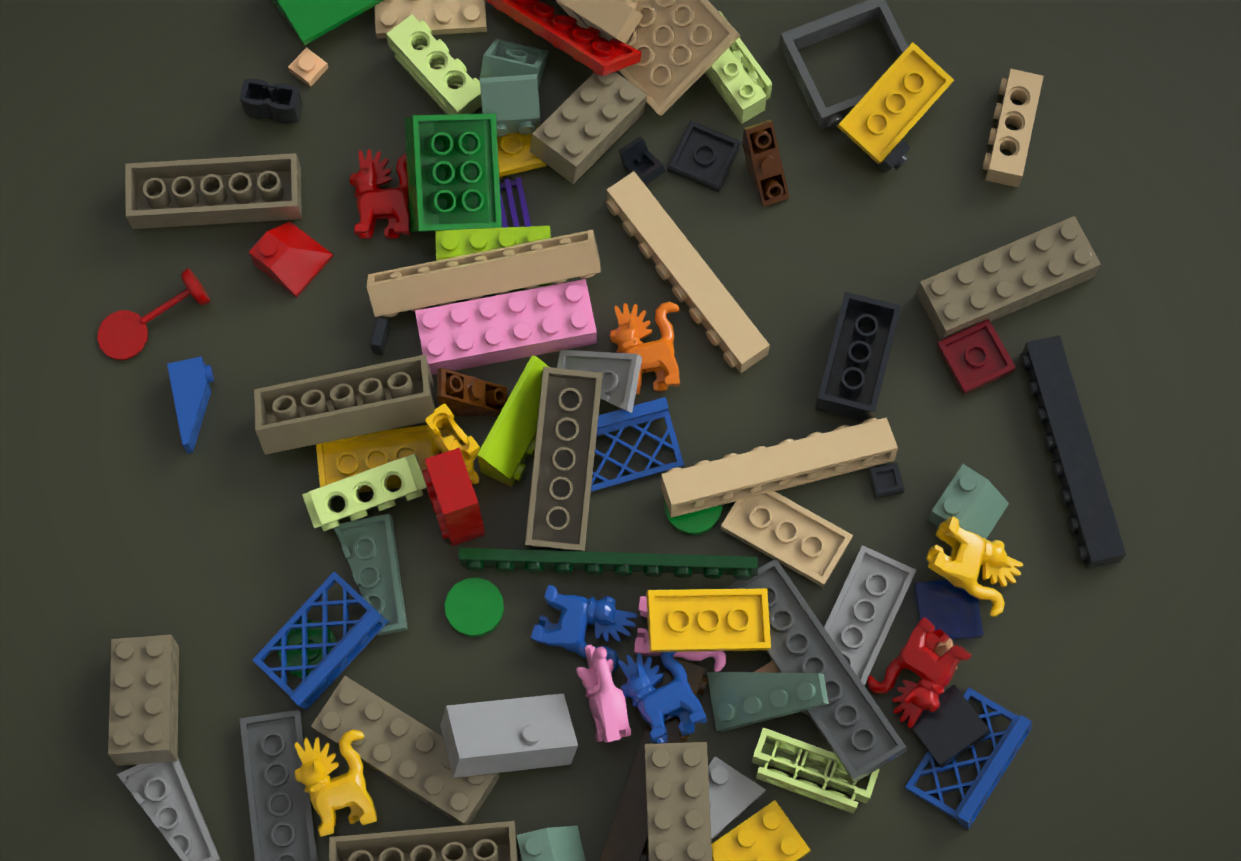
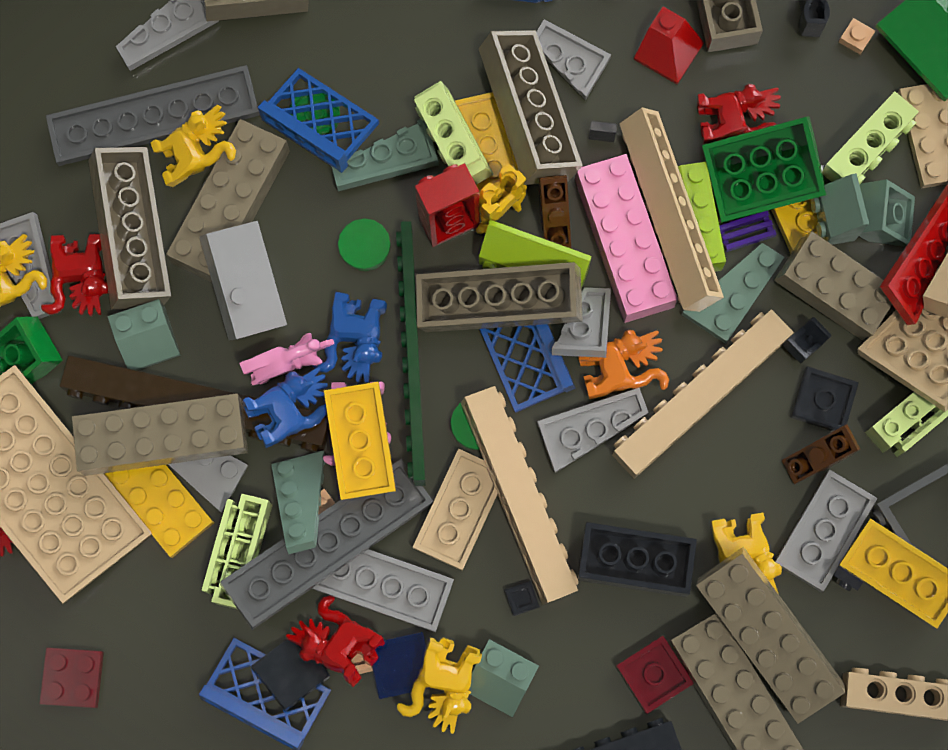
camera: 85 degrees right, 5 degrees up
none -> light grey wing [536,19,611,100]
none -> light grey wing [537,388,648,473]
none -> sand green wing [681,243,784,344]
none -> dark tan brick [696,547,845,723]
none -> yellow animal [711,513,782,594]
none -> light grey plate [775,470,877,592]

